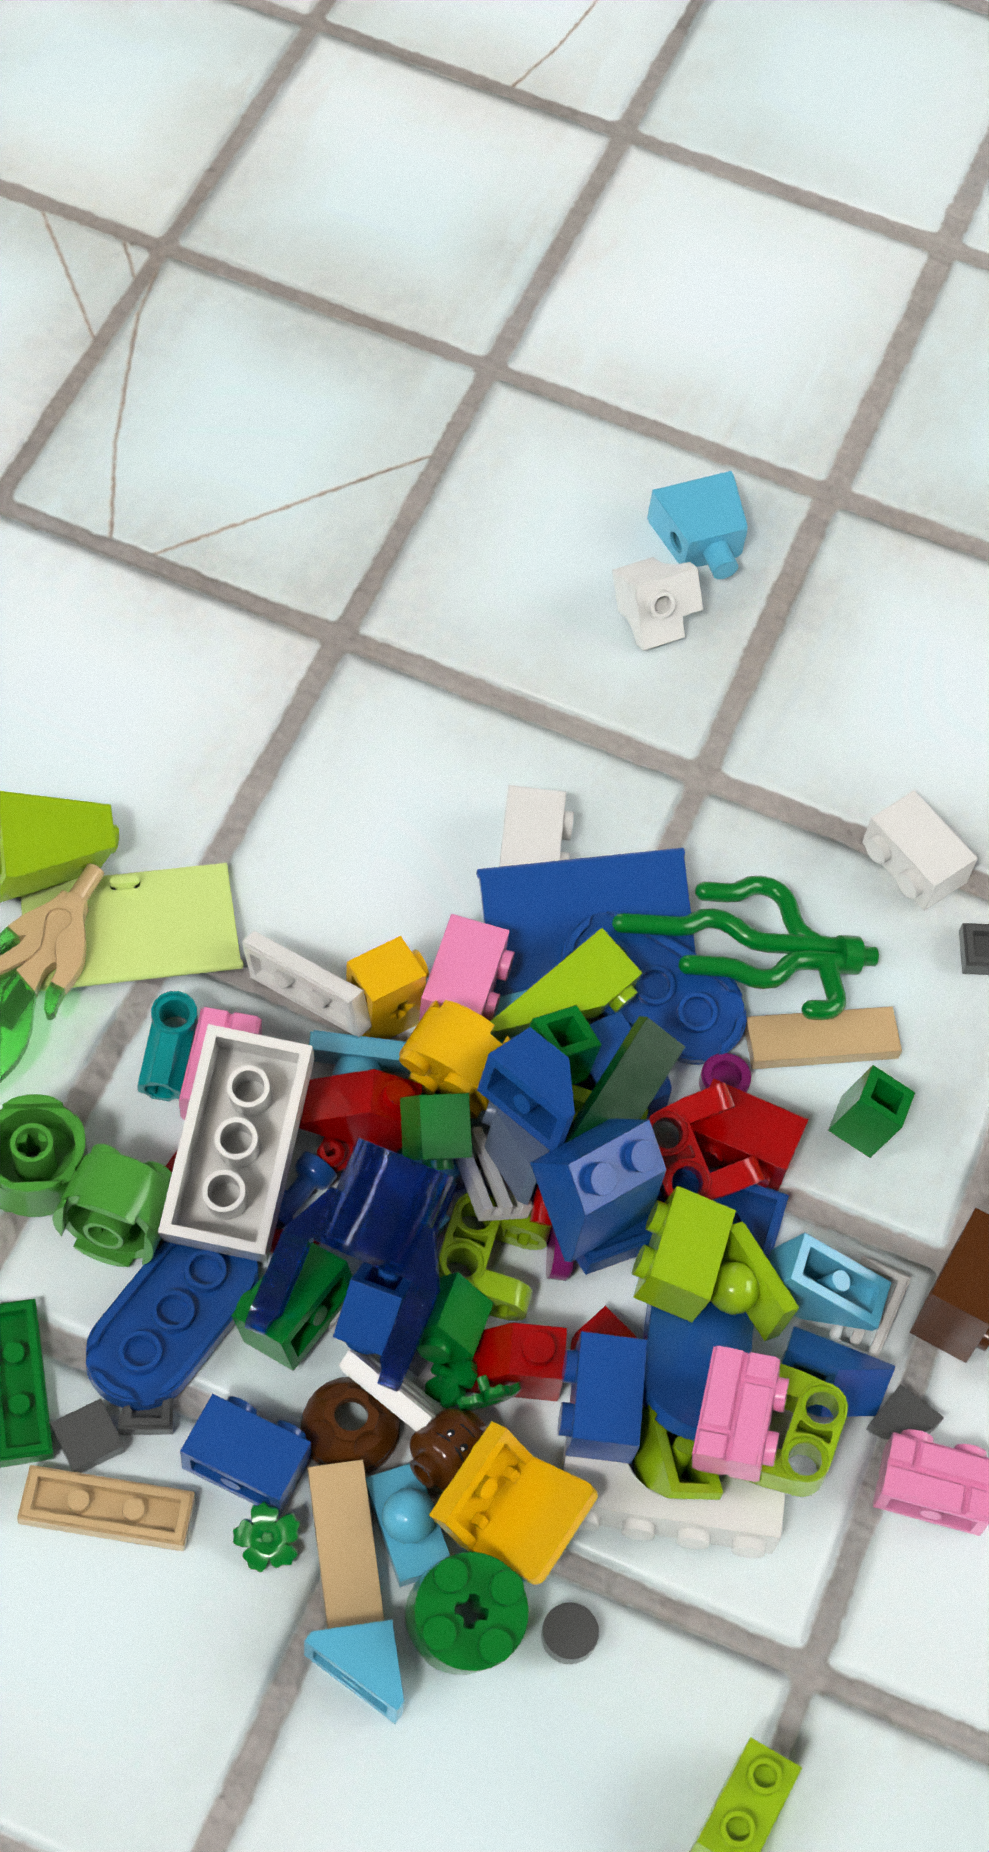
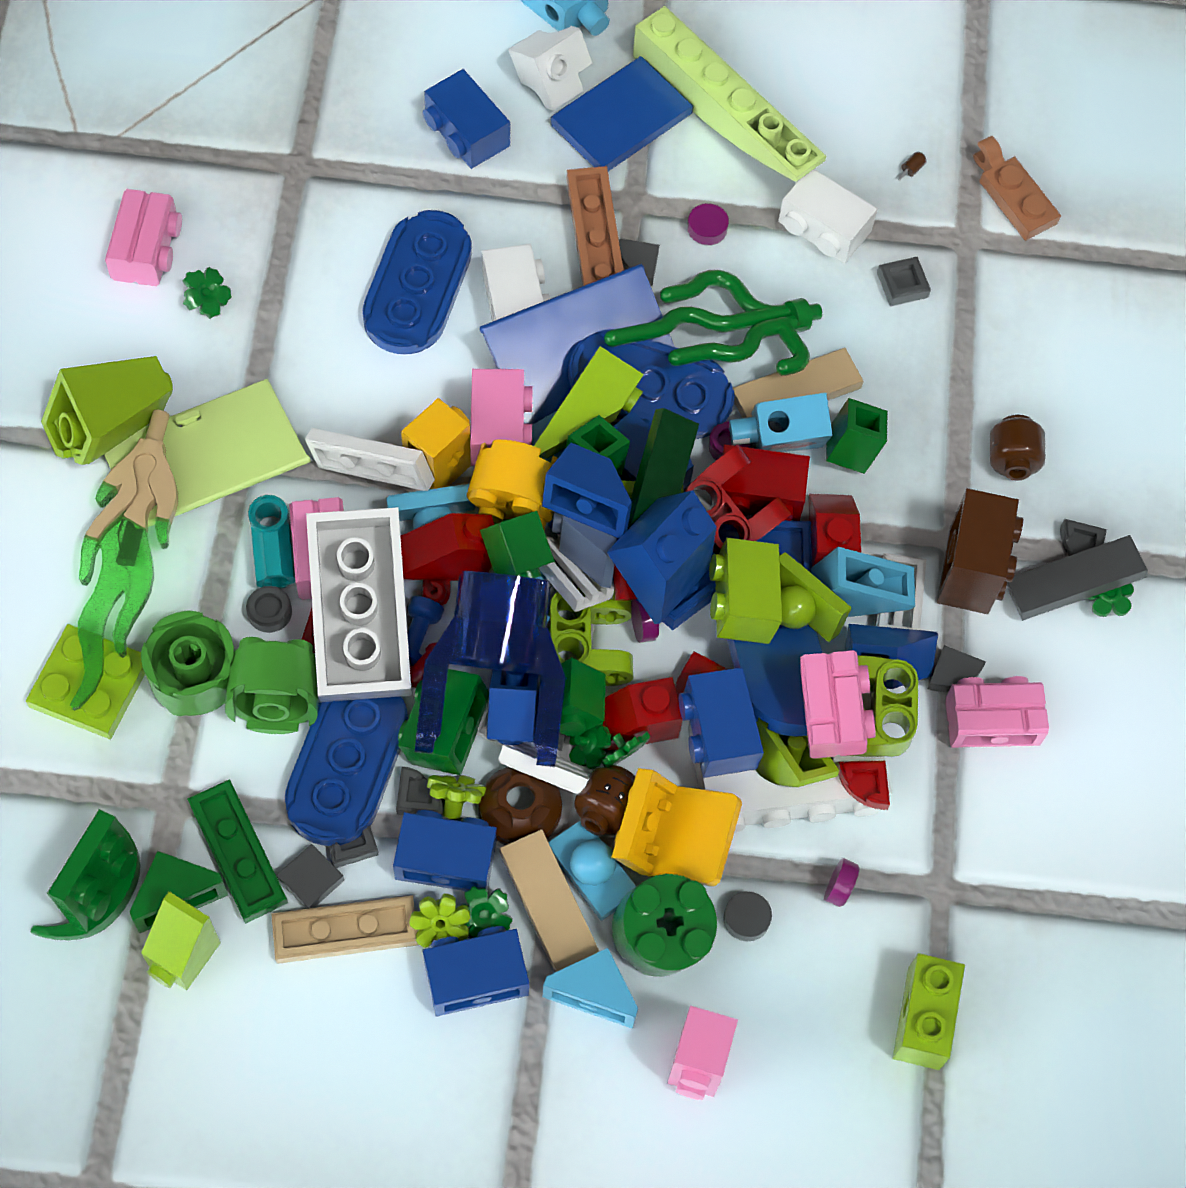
camera: 15 degrees left, 5 degrees up
none -> bright pink brick [105,189,182,287]
none -> green plant [182,267,232,319]
none -> dark grey tile [246,586,292,633]
none -> blue tile [363,210,472,354]
none -> dark grey tile [396,766,443,816]
none -> lime plant [410,893,470,947]
none -> blue brick [423,69,510,169]
none -> blue brick [423,926,530,1017]
none -> lime plant [427,775,486,819]
none -> blue tile [551,56,693,172]
none -> nougat plate [566,166,623,286]
none -> dark grey tile [619,238,660,286]
none -> yellowish green slope [633,6,826,182]
none -> bright pink brick [667,1005,738,1100]
none -> magenta tile [687,203,729,245]
none -> medium azure torso [729,393,833,452]
none -> red slope [808,494,861,567]
none -> magenta tile [824,858,860,907]
none -> red tile [837,761,890,810]

